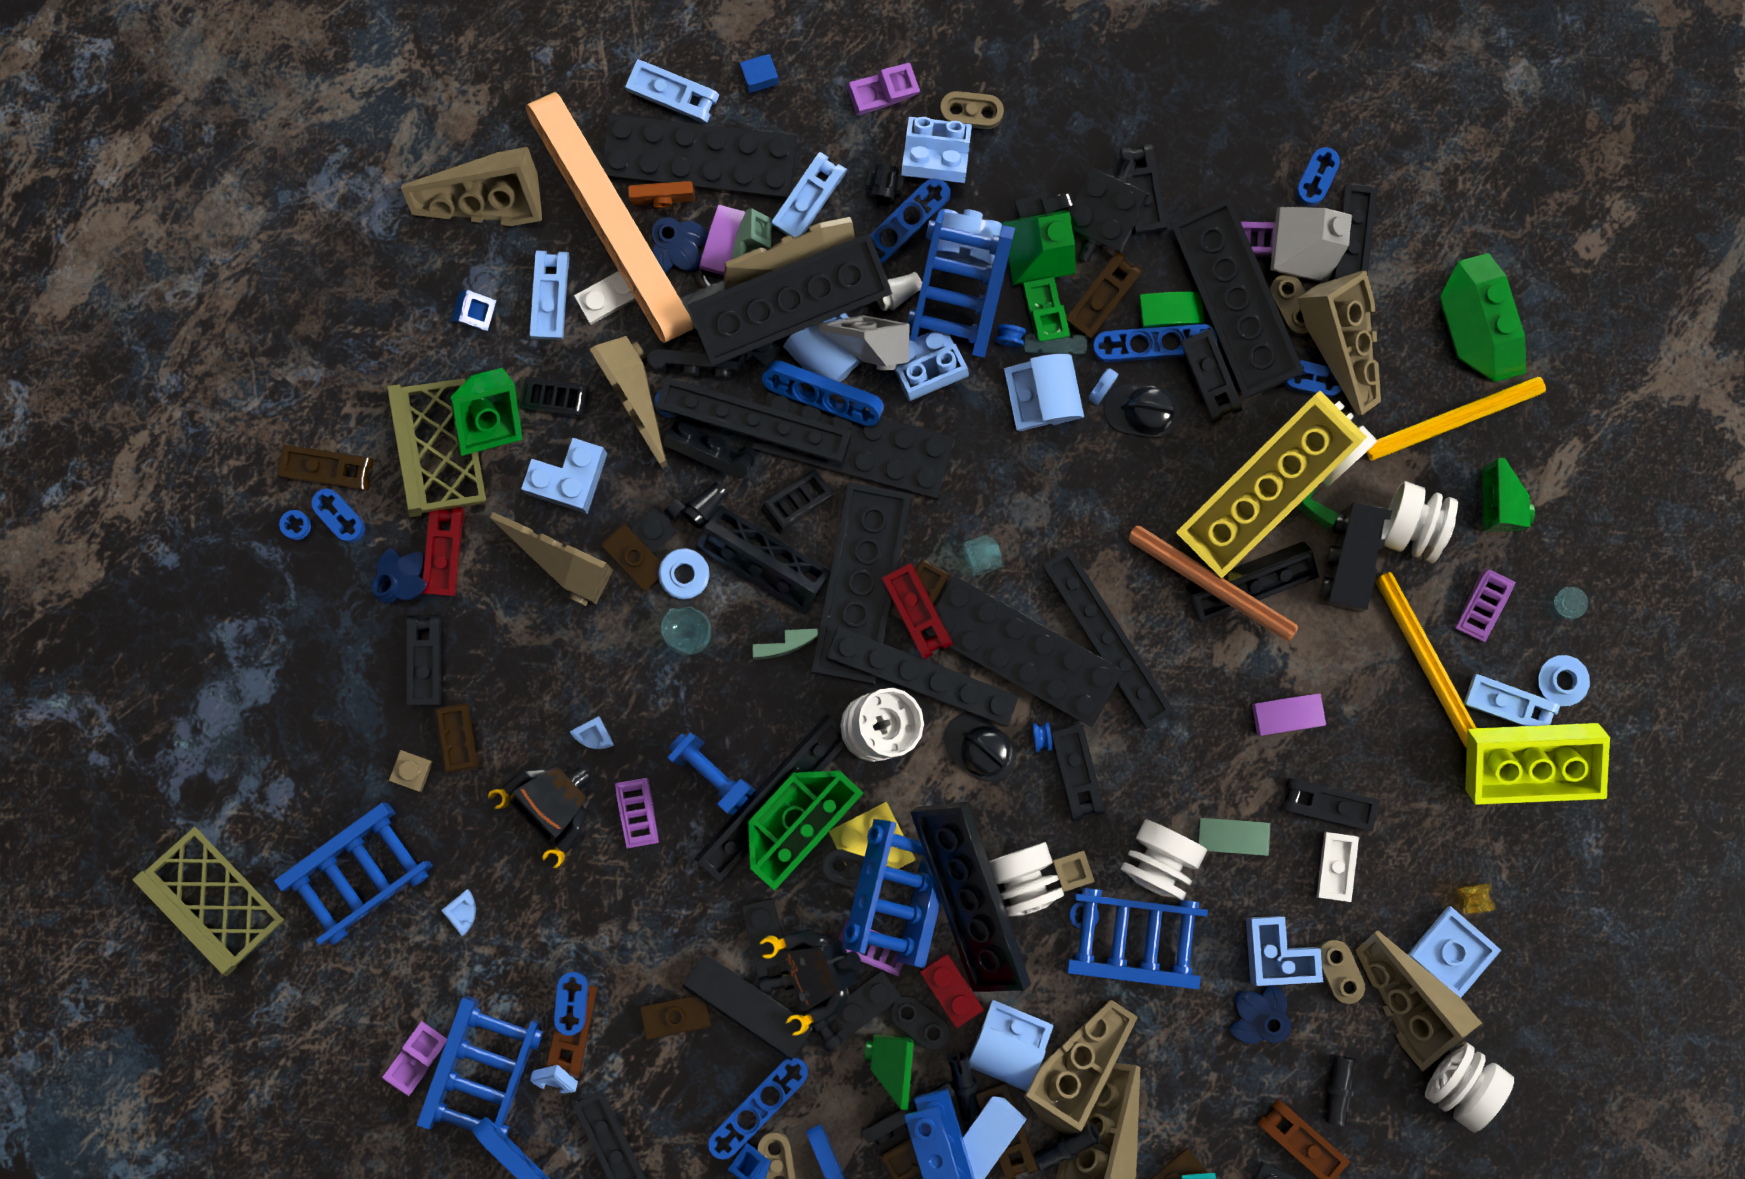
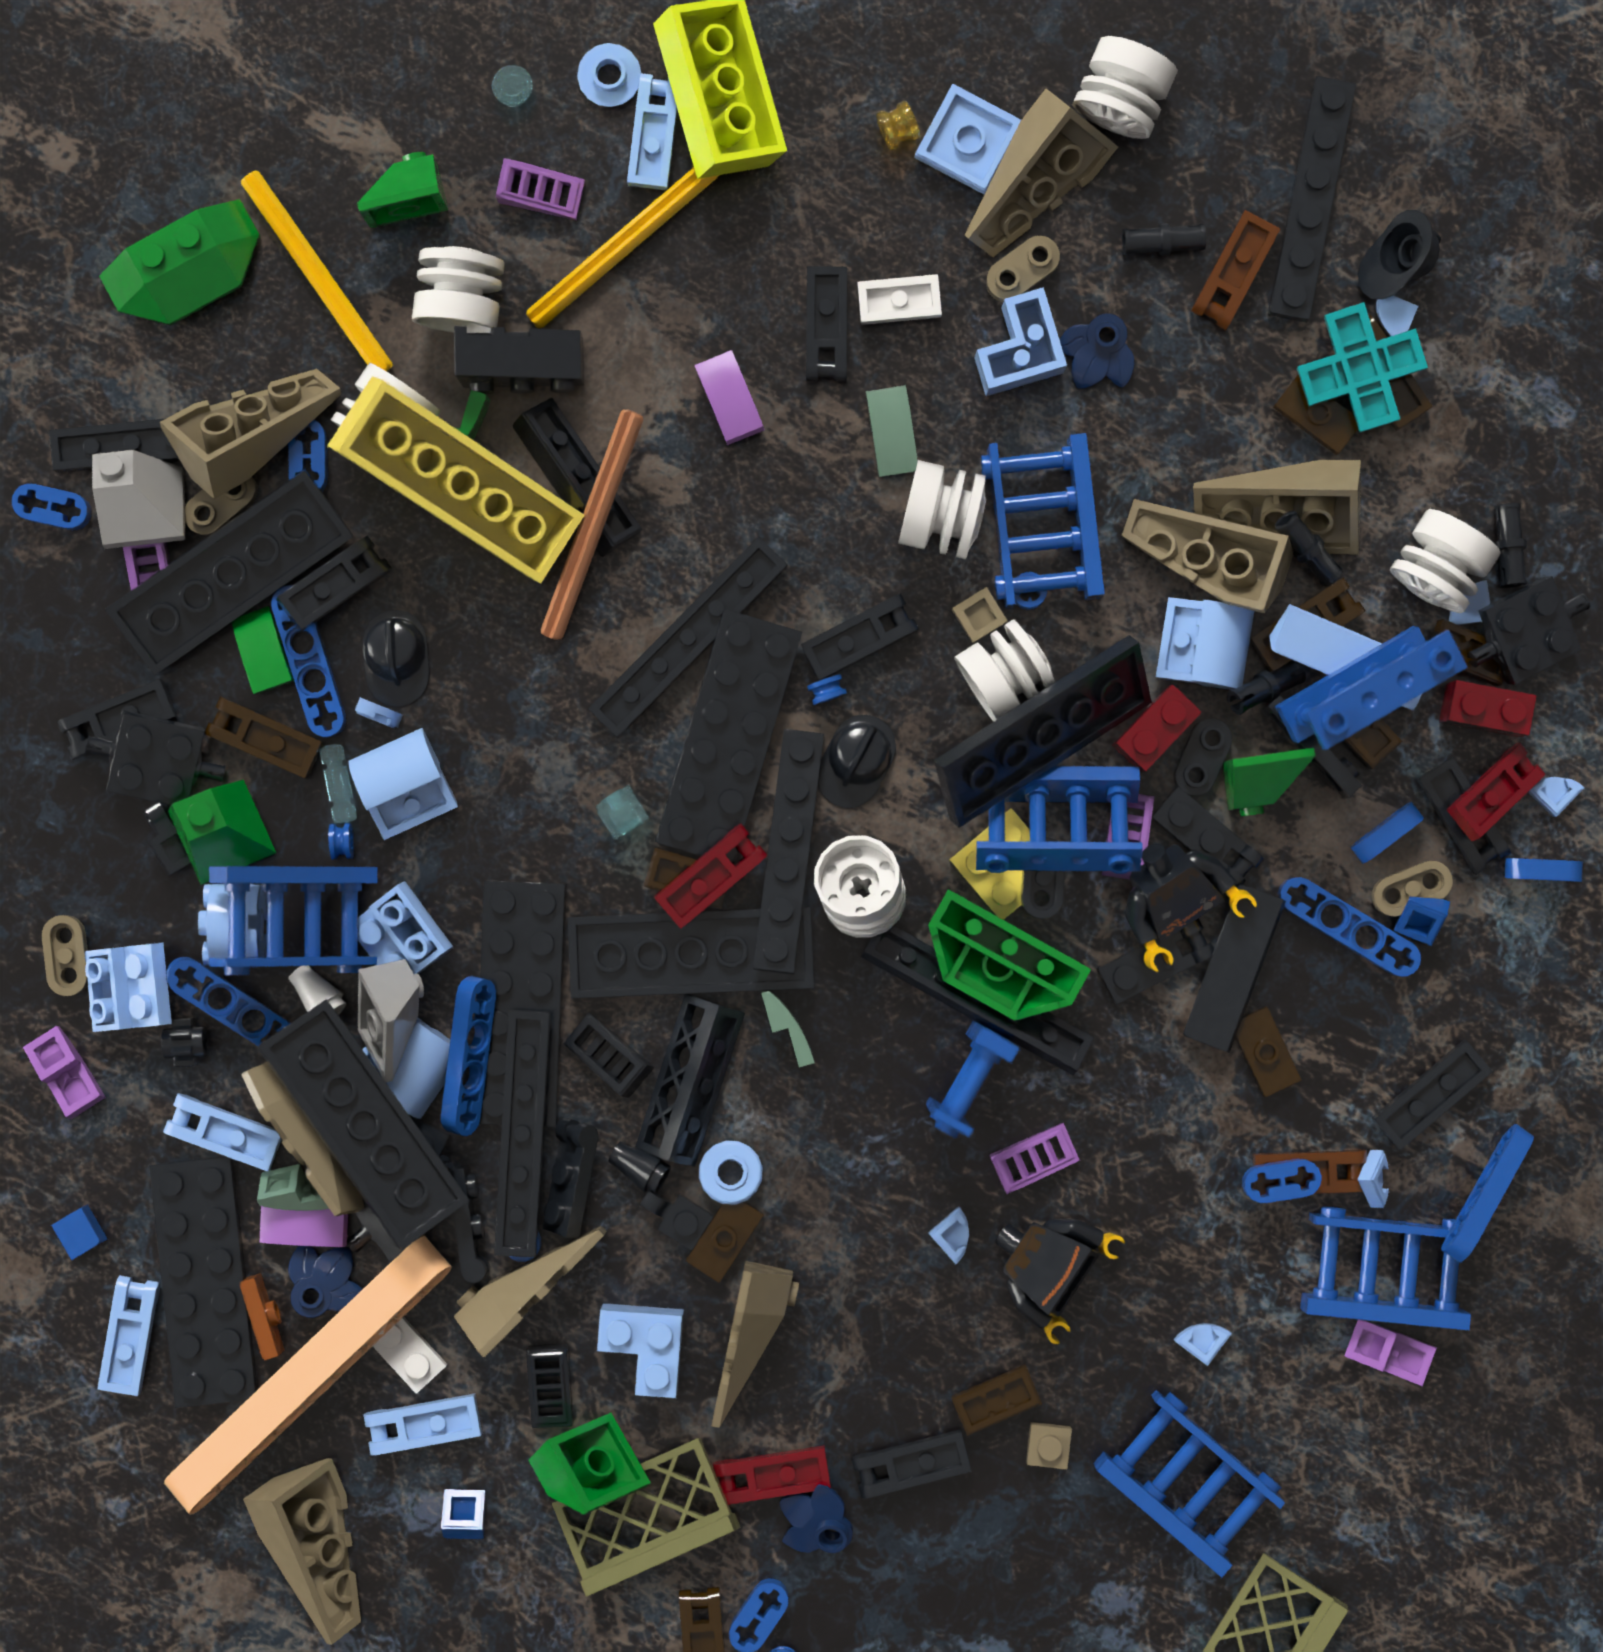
camera: 100 degrees left, 5 degrees up
clear light blue hair [660,606,712,656] -> none
green slope [1021,277,1070,343] -> none

